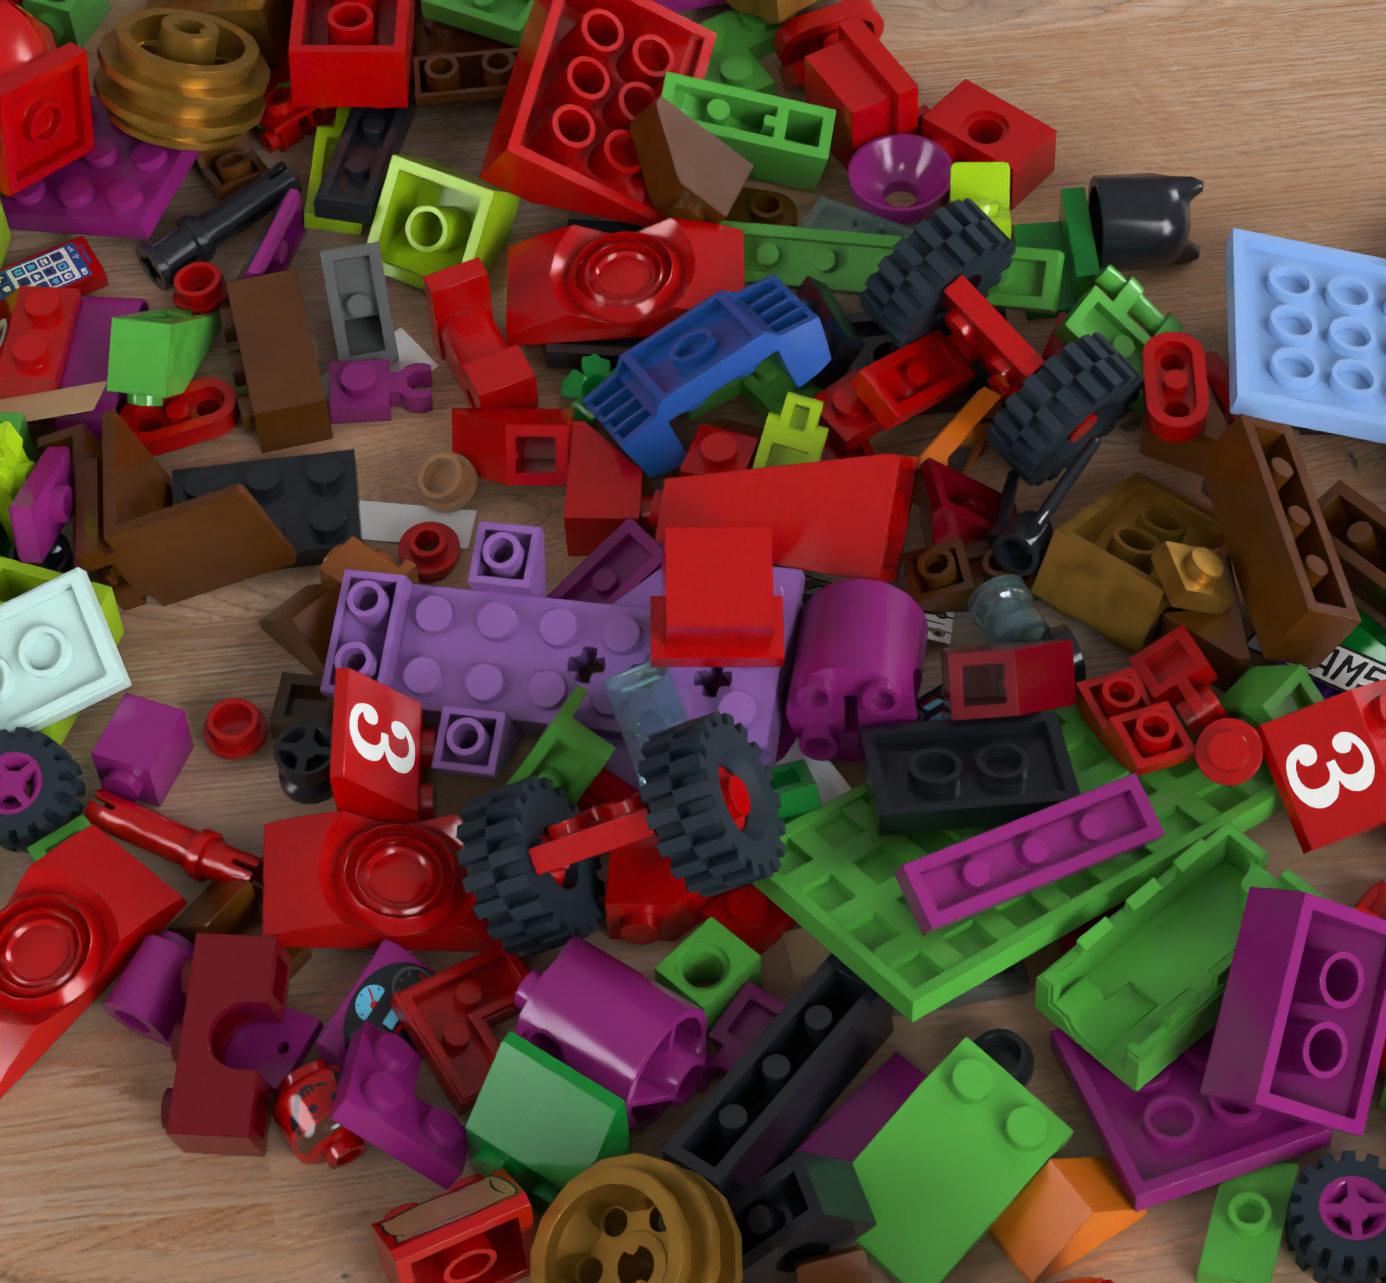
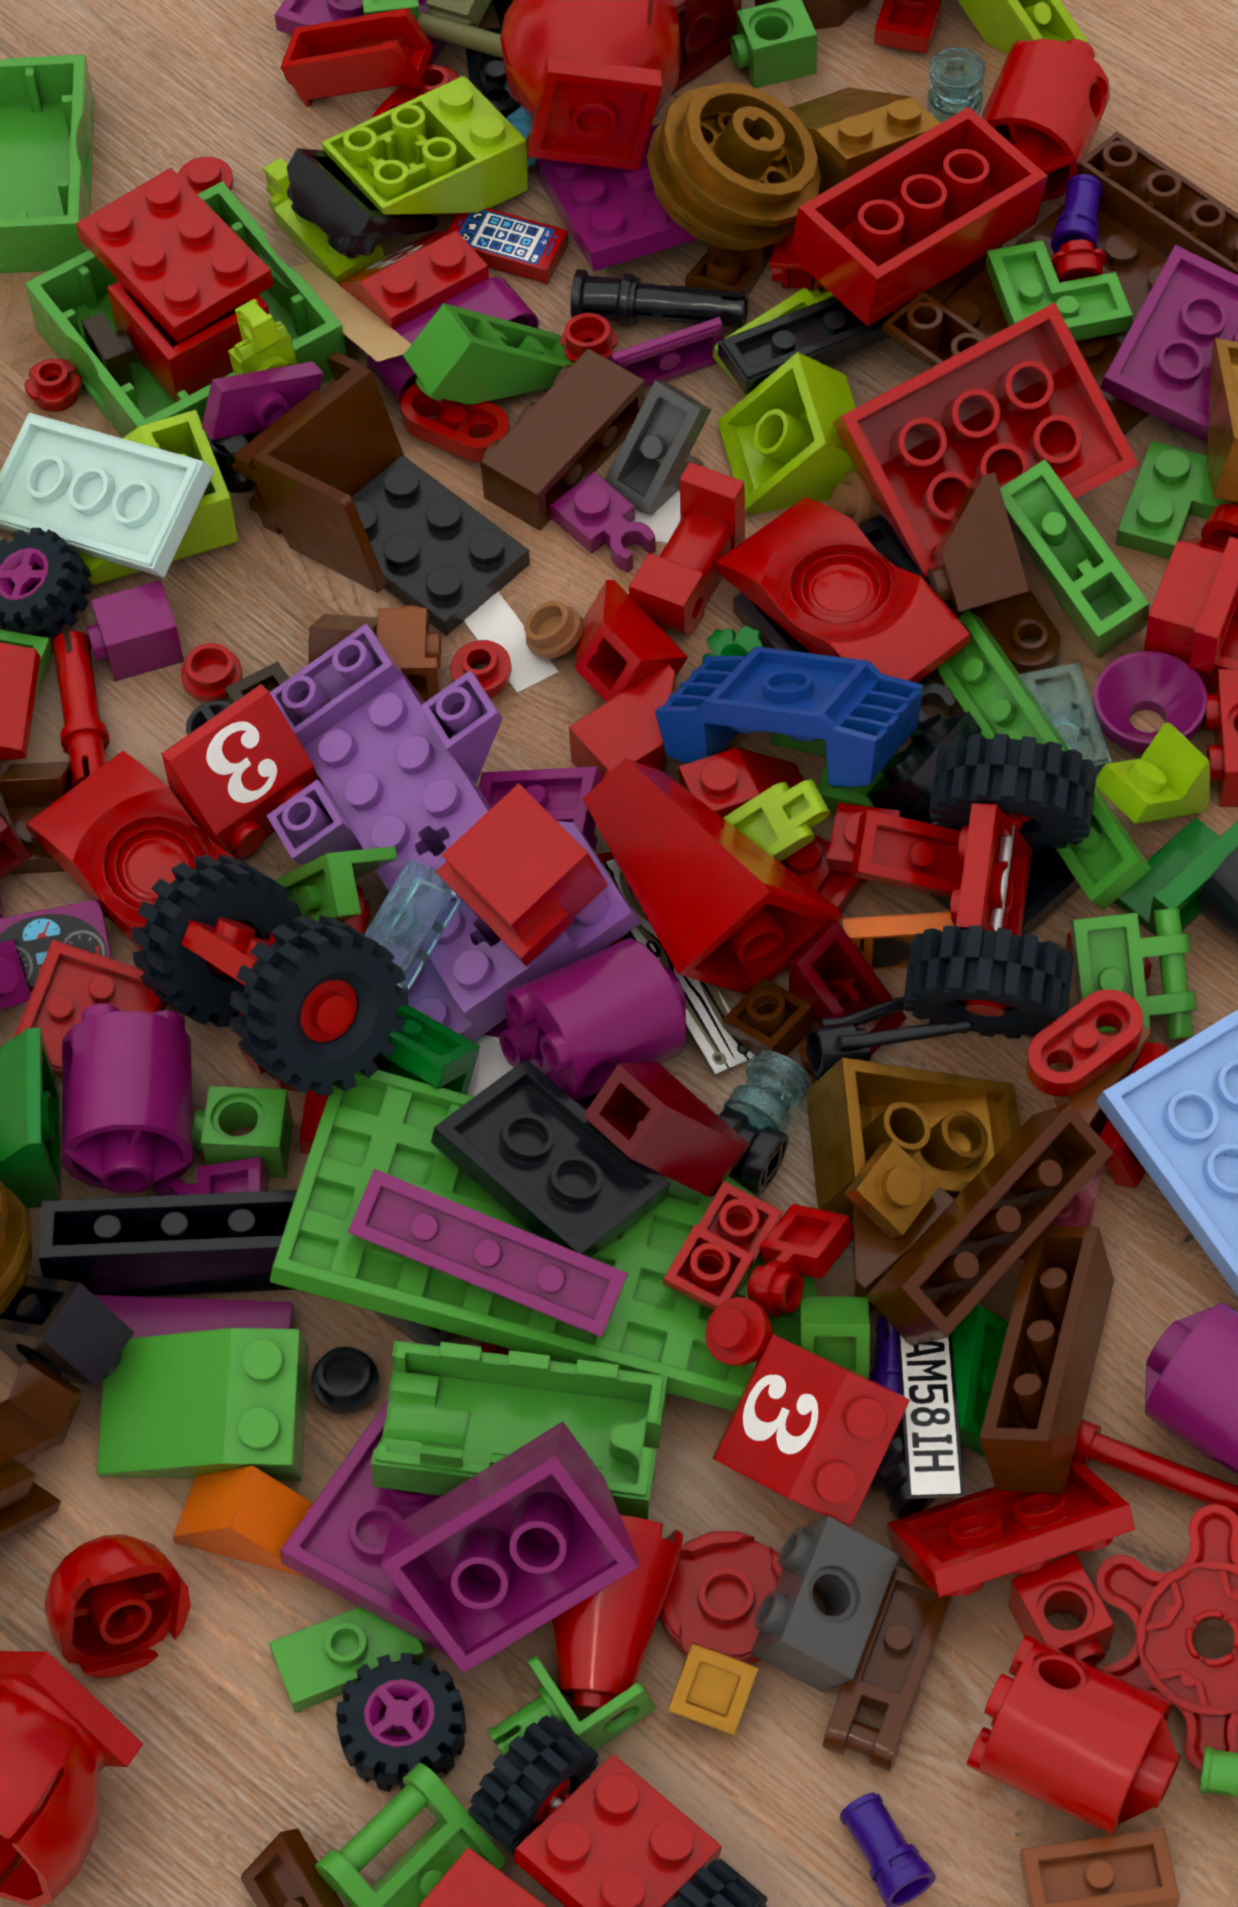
camera: 50 degrees right, 5 degrees up
none -> medium nougat plate [832,471,881,527]

